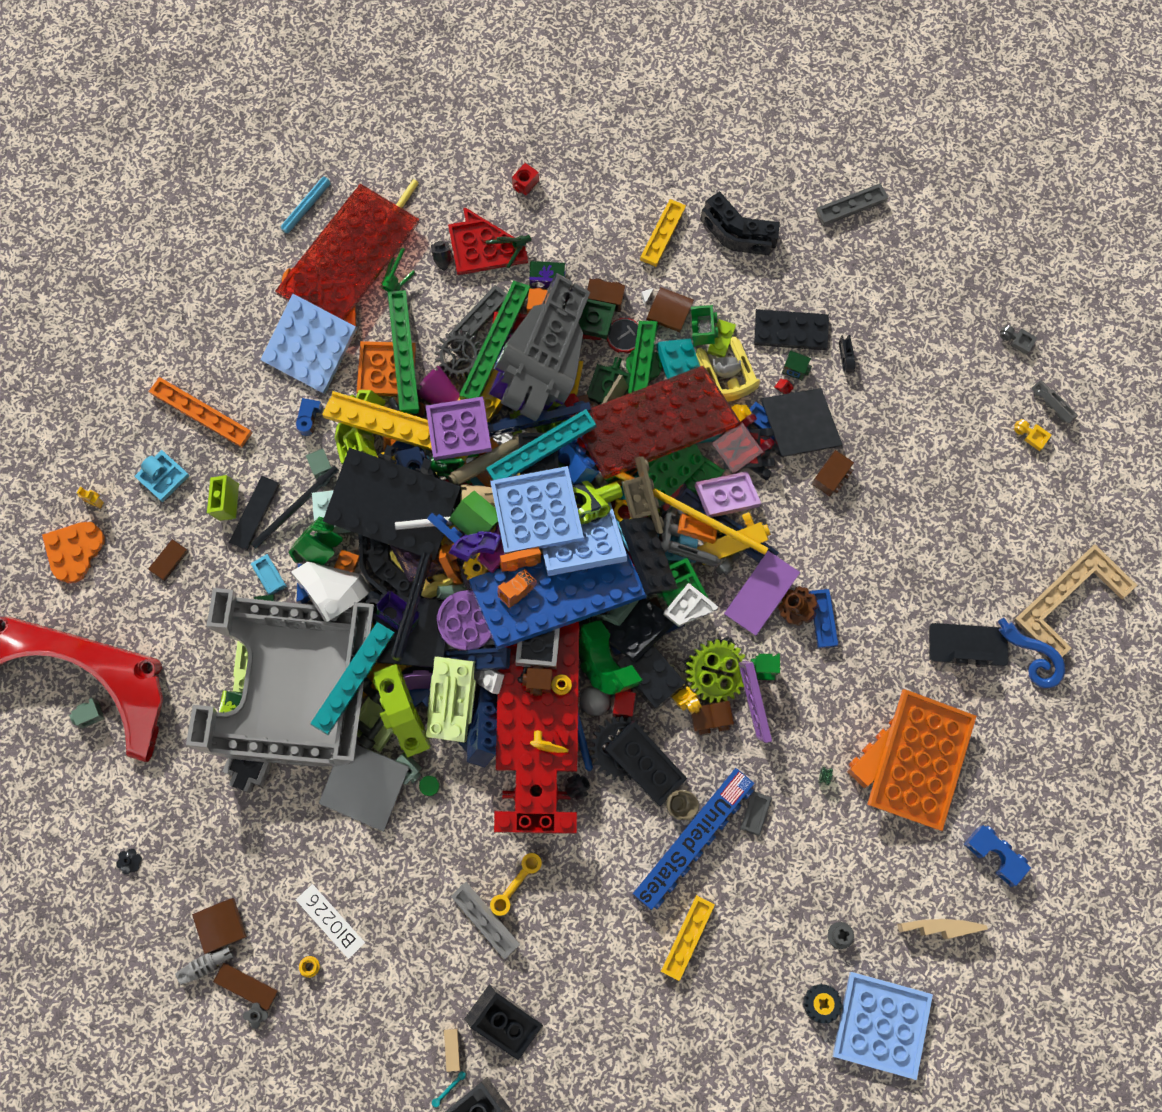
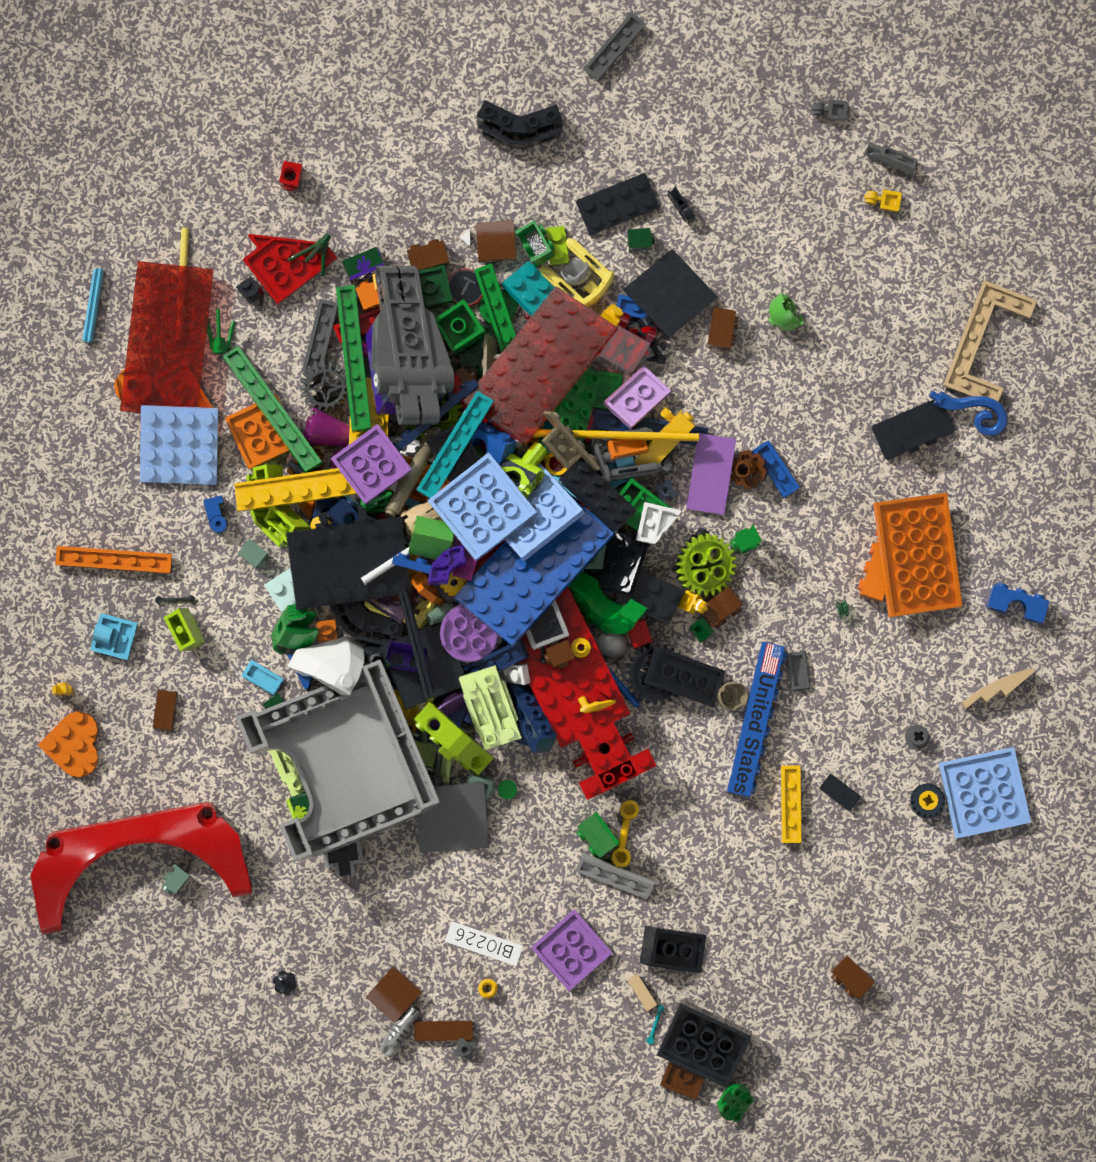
camera: 30 degrees left, 10 degrees up
black tile [229,476,280,551] -> none
black bar [251,465,340,549] -> none
teal plate [310,622,394,735] -> none
orange leg [498,570,537,608] -> none
orange plate [500,547,541,572] -> none
black gear [565,774,590,800] -> none
yellow plate [640,199,686,267] -> none
medium lavender tile [739,661,772,743] -> none
red piece [774,379,794,394] -> none
none -> black hinge [155,595,195,604]
none -> green brick [435,299,487,355]
none -> medium lavender plate [531,909,612,991]
none -> green slope [576,812,619,858]
none -> sand blue plate [654,480,676,502]
none -> dark green plate [689,617,715,643]
none -> bright green cylinder [768,292,804,331]
none -> black tile [818,773,861,812]

